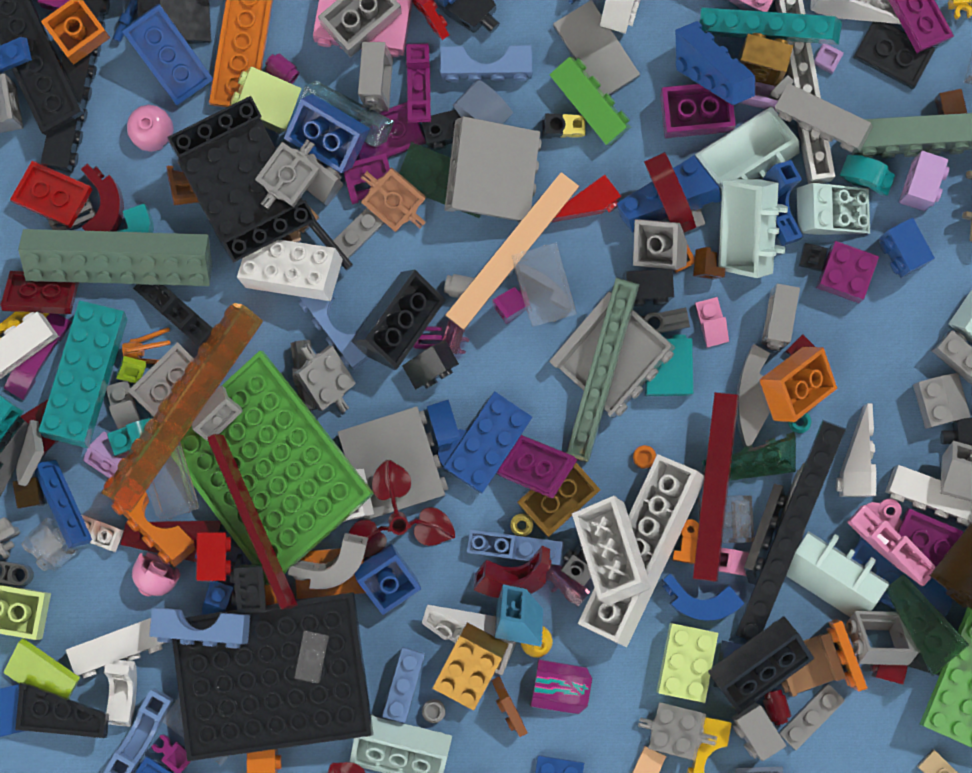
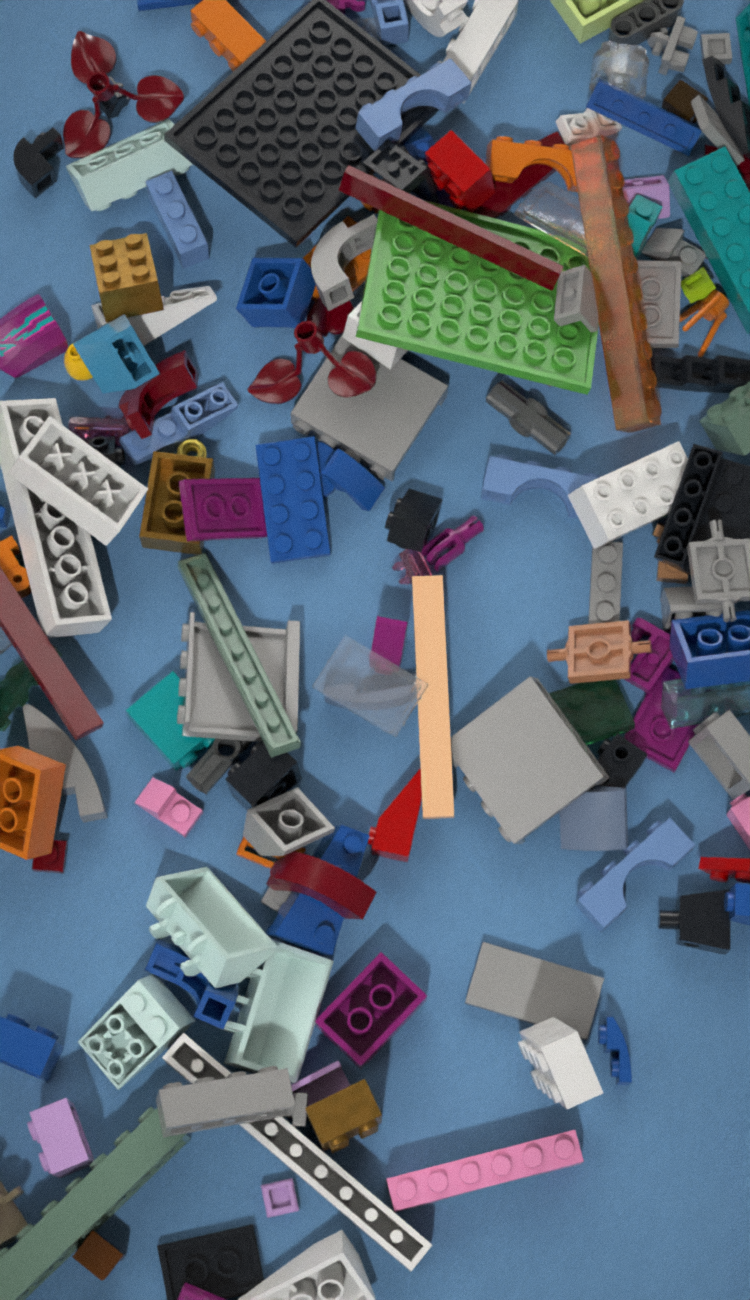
camera: 135 degrees right, 10 degrees down
bright pink cylinder [132,552,181,596] -> none
light grey plate [295,343,356,413] -> none
clear plate [295,631,329,683] -> none
black bar [308,221,353,271] -> none
black slope [351,269,446,370] -> none
magenta slope [406,44,431,123] -> none
light grey plate [422,699,445,723] -> none
light grey brick [444,274,475,298] -> none
dark orange wing [491,676,528,737] -> none
leg [542,113,585,139] -> none
bright green brick [549,57,631,145] -> none
orange tile [633,445,656,469] -> none
blue wedge [675,21,755,105] -> none
reddish brown panel [693,247,725,280] -> none
teal brick [700,8,842,45] -> none
light grey window [761,284,800,351] -> none
black tile [799,243,828,272] -> none
magenta brick [816,241,879,303] -> none
teal brick [839,155,896,196] -> none

